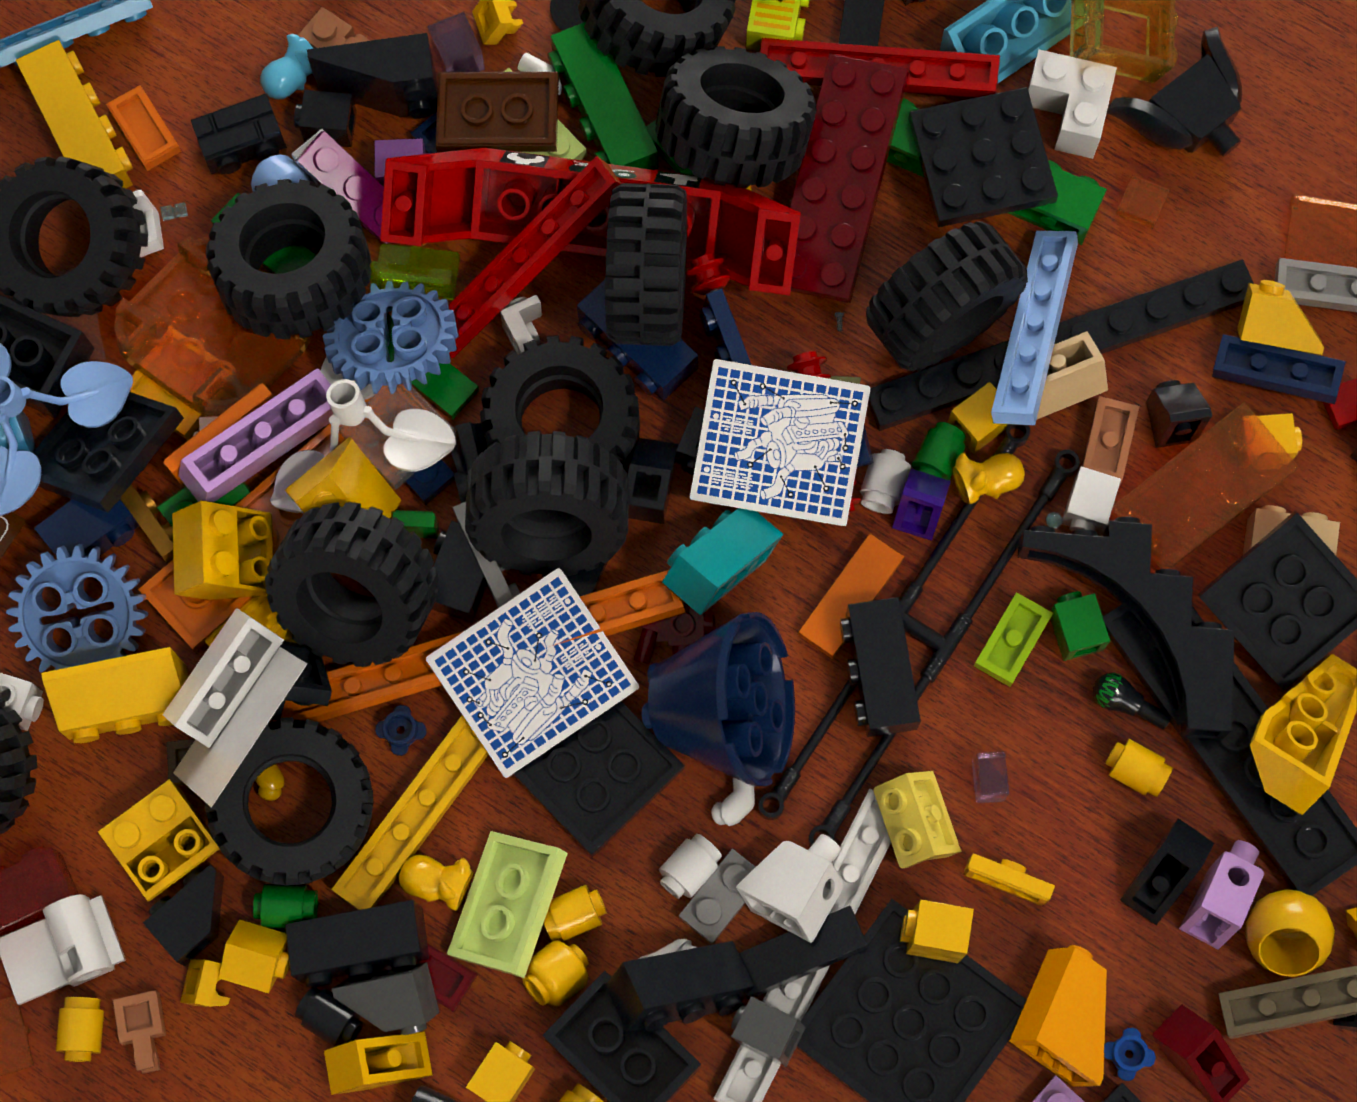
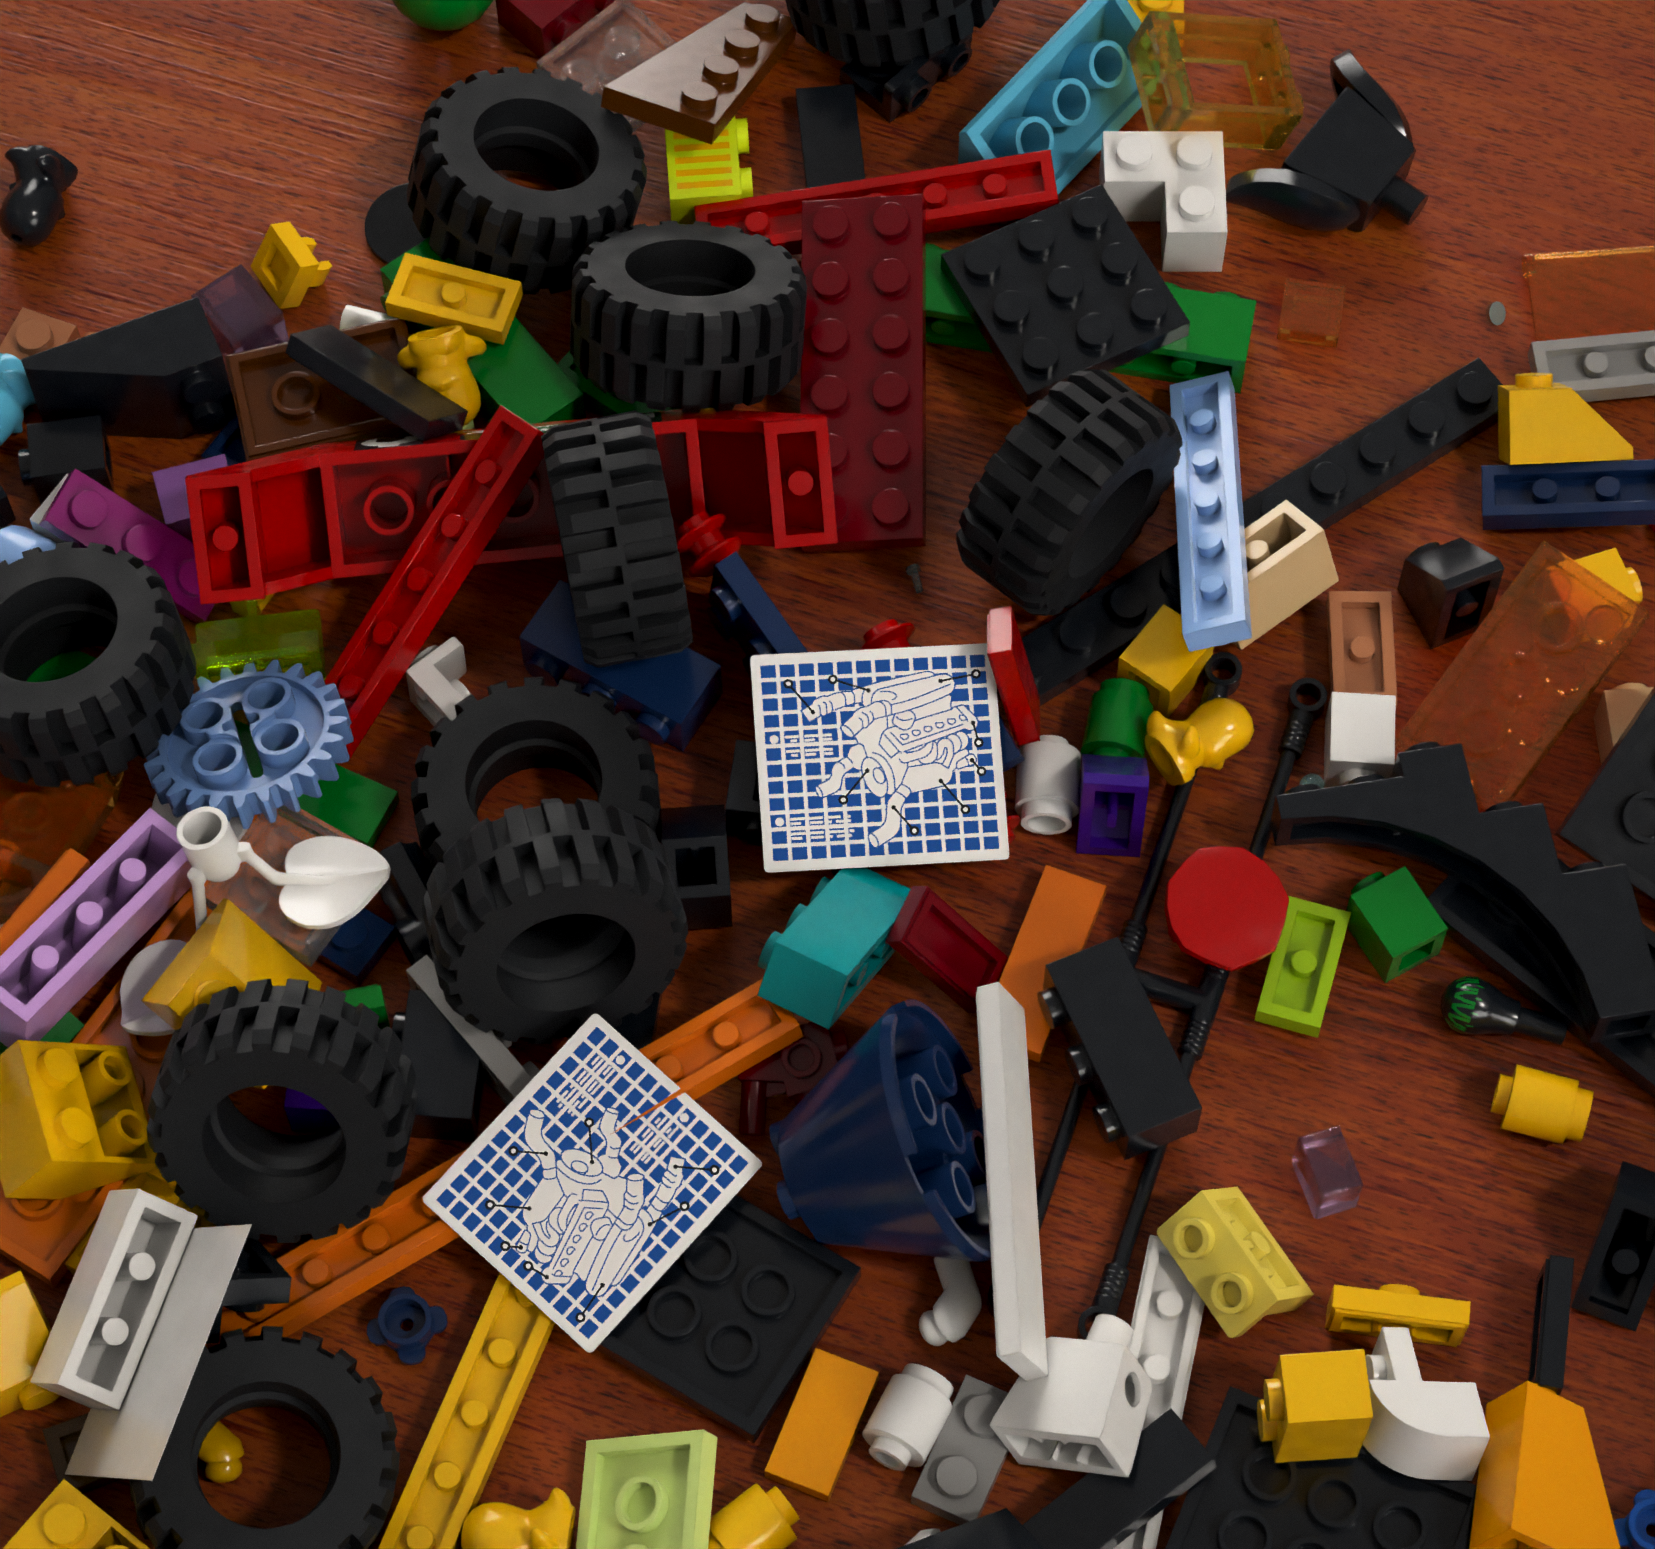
camera: 15 degrees left, 10 degrees down
none -> black tile [285,325,468,441]
none -> yellow plate [385,253,523,345]
none -> yellow animal [397,325,487,426]
none -> light orange tile [764,1348,879,1502]
none -> dark red tile [885,886,1008,1013]
none -> white tile [976,982,1048,1381]
none -> red tile [987,606,1040,745]
none -> red hat [1164,846,1289,972]
none -> white brick [1362,1327,1490,1481]
none -> light grey piece [1485,301,1506,325]
none -> black tile [1528,1255,1574,1395]

